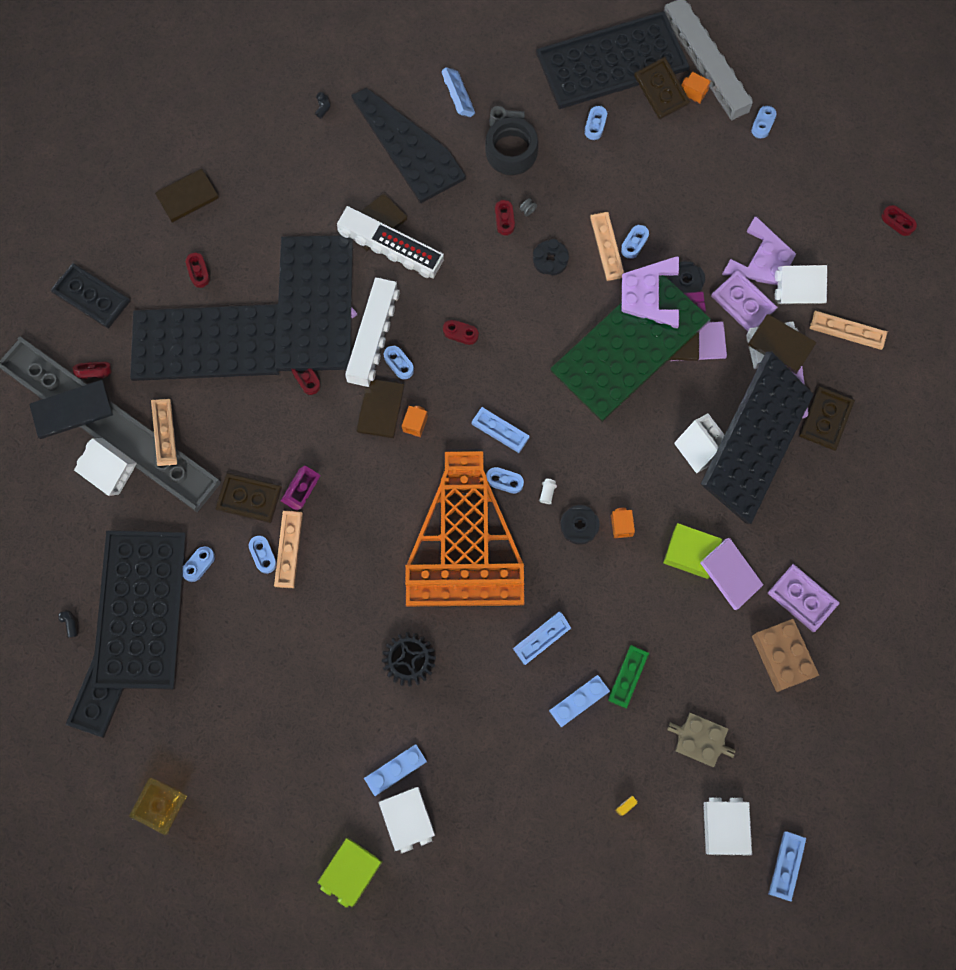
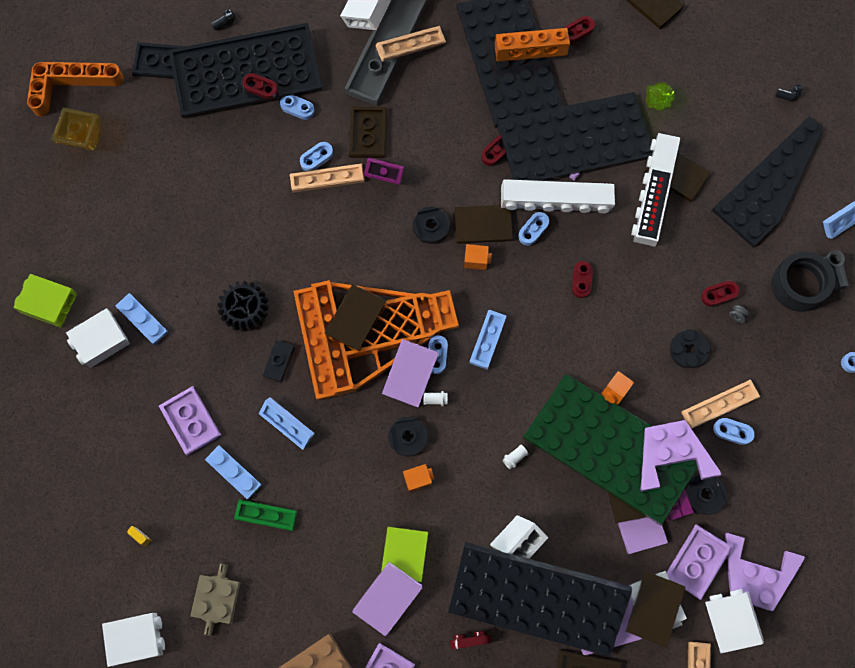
camera: 75 degrees right, 0 degrees up
none -> orange beam [27,62,124,117]
none -> lavender tile [159,386,222,456]
none -> dark red plate [242,73,278,99]
none -> black plate [262,340,295,382]
none -> dark brown tile [325,284,386,352]
none -> lavender tile [382,339,439,407]
none -> black plate [413,207,450,244]
none -> dark red plate [450,631,492,649]
none -> orange brick [495,28,570,62]
none -> white pin [503,445,528,469]
none -> orange brick [601,371,634,405]
none -> clear neon green brick [646,82,674,110]

